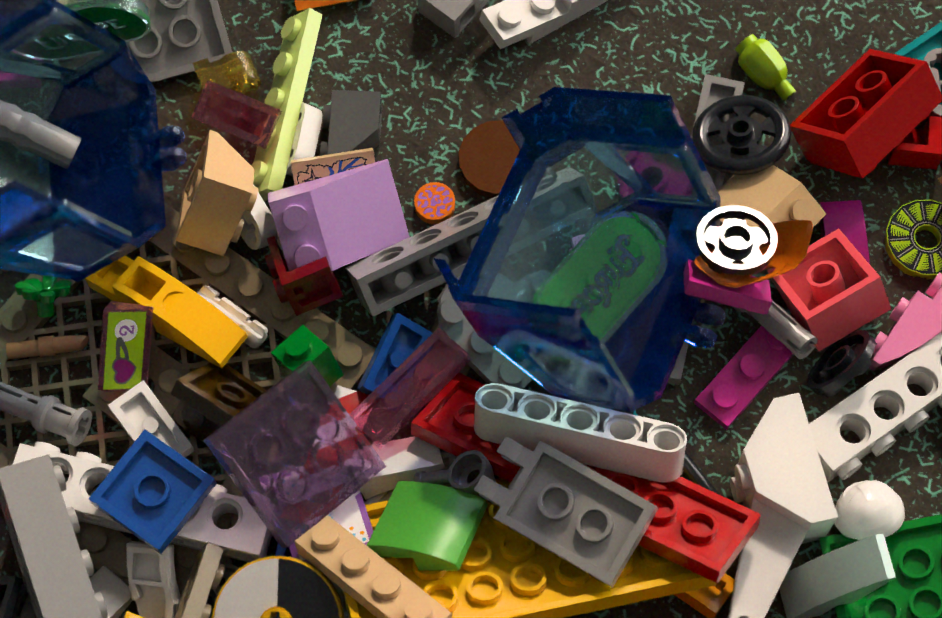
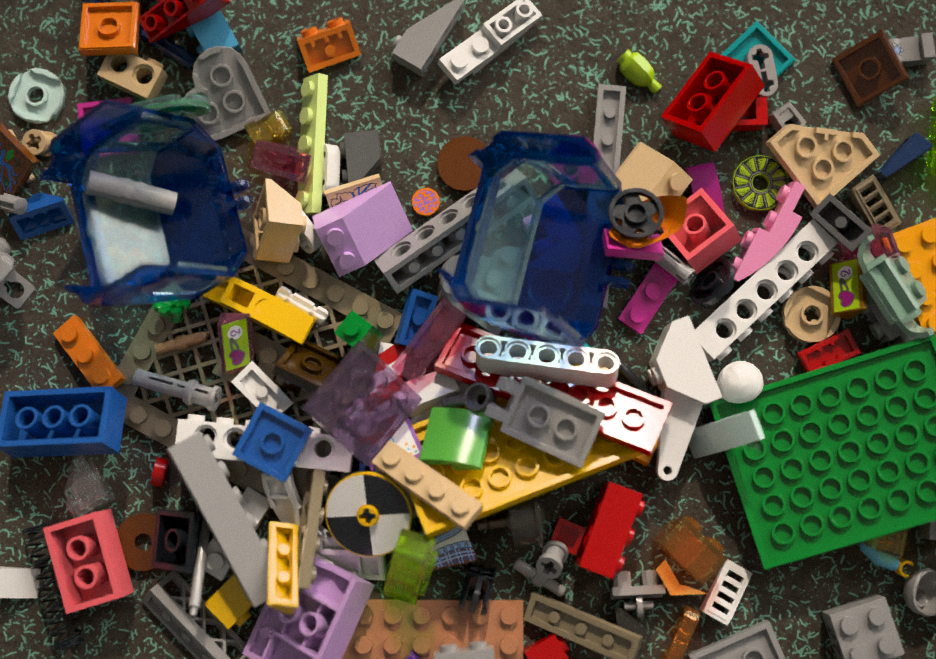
camera: 10 degrees left, 15 degrees up
dark red bracket [264,235,343,316] -> none
clear light blue tile [531,211,668,356] -> none
black plate [692,95,791,175] -> none

